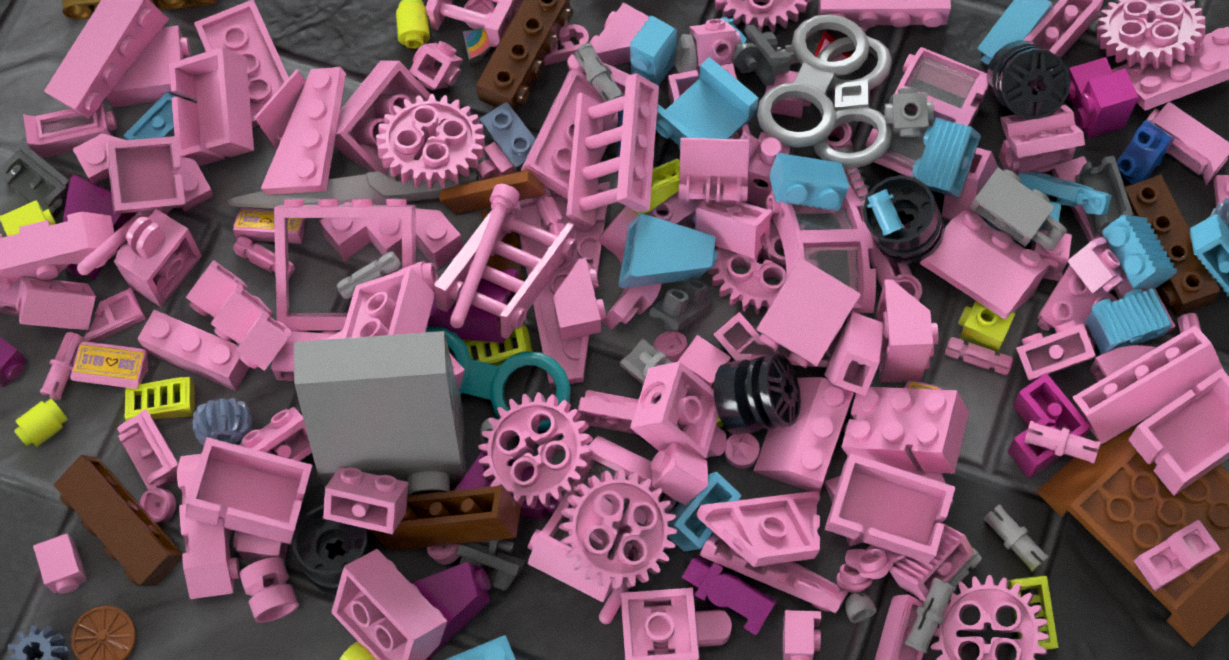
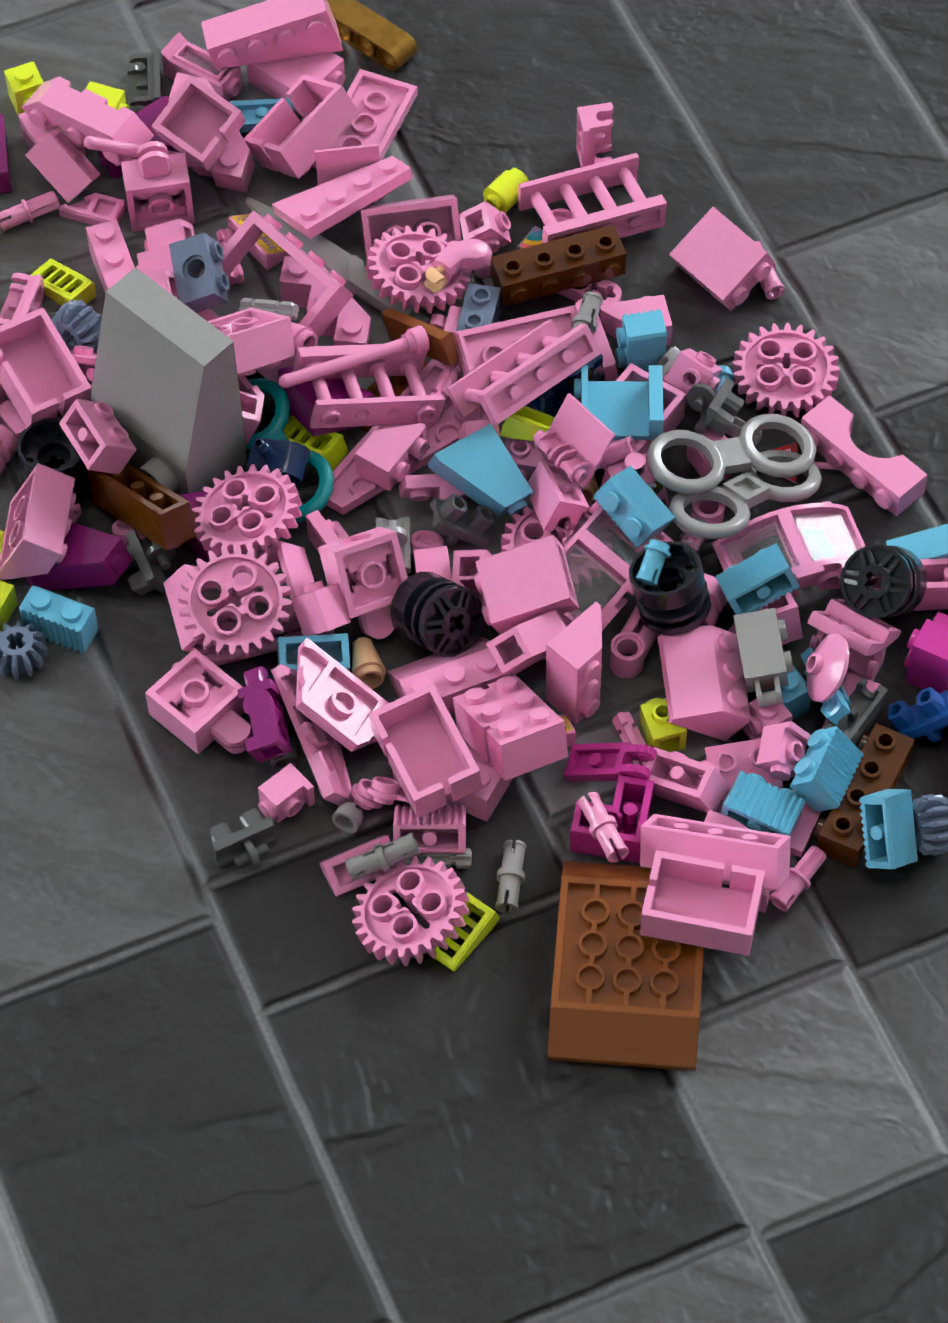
camera: 45 degrees right, 10 degrees down
slope [70,341,148,389] -> none
bright pink tile [724,433,760,469] -> none
light grey brick [884,88,934,137] -> none
bright pink slope [1134,520,1221,591] -> none
none -> sand blue brick [169,233,229,313]
none -> dark blue piece [246,437,310,485]
none -> light nougat cone [352,637,386,689]
none -> bright pink arm [425,239,492,293]
none -> dark pink hinge [563,742,657,782]
none -> bright pink dish [806,634,849,703]

